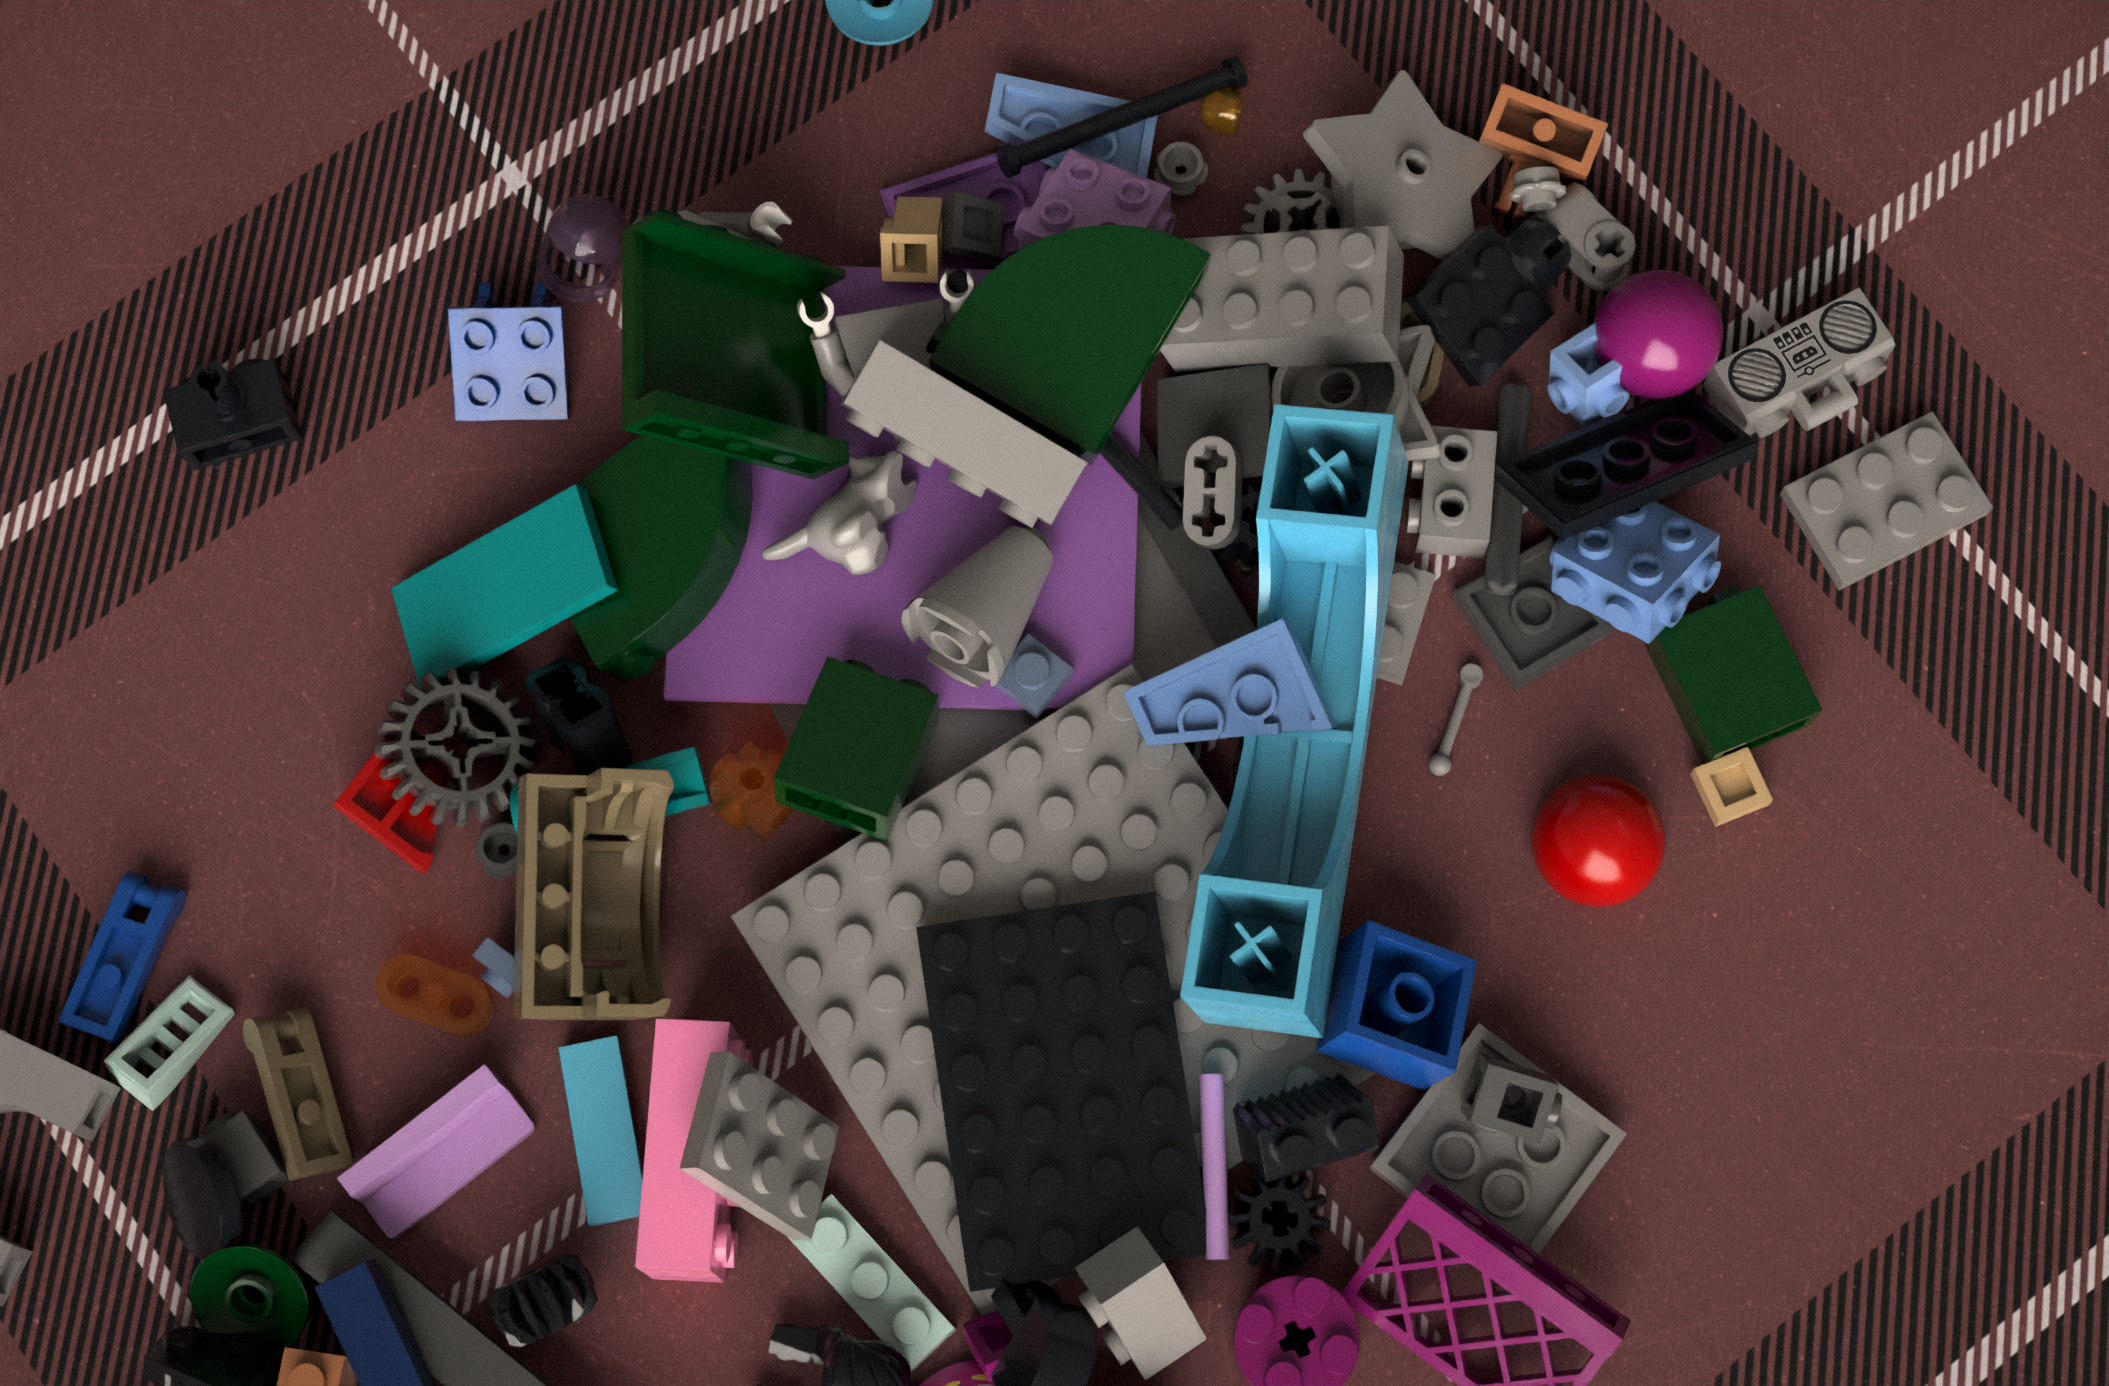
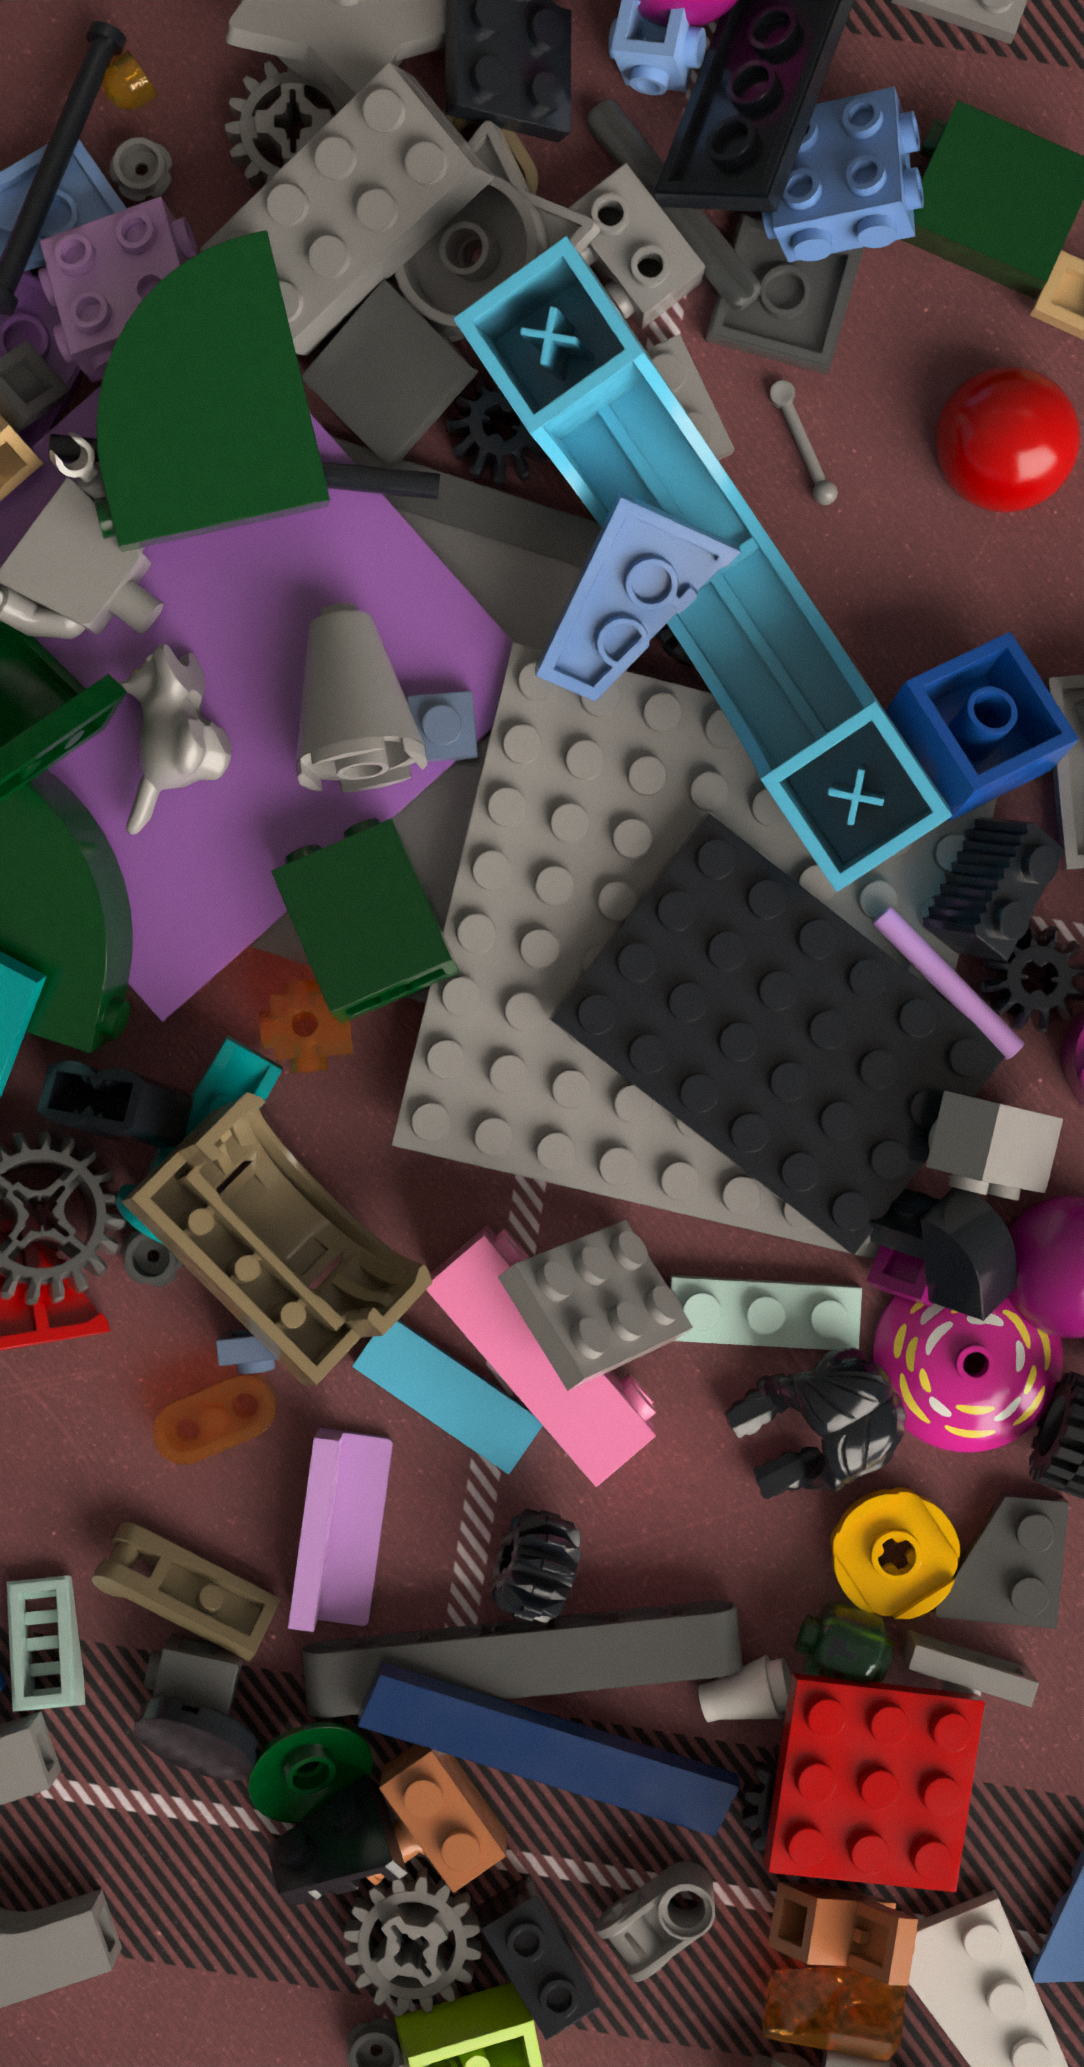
camera: 40 degrees left, 15 degrees up
light grey brick [840,340,1088,528] -> none
light grey beam [1183,436,1243,550] -> none

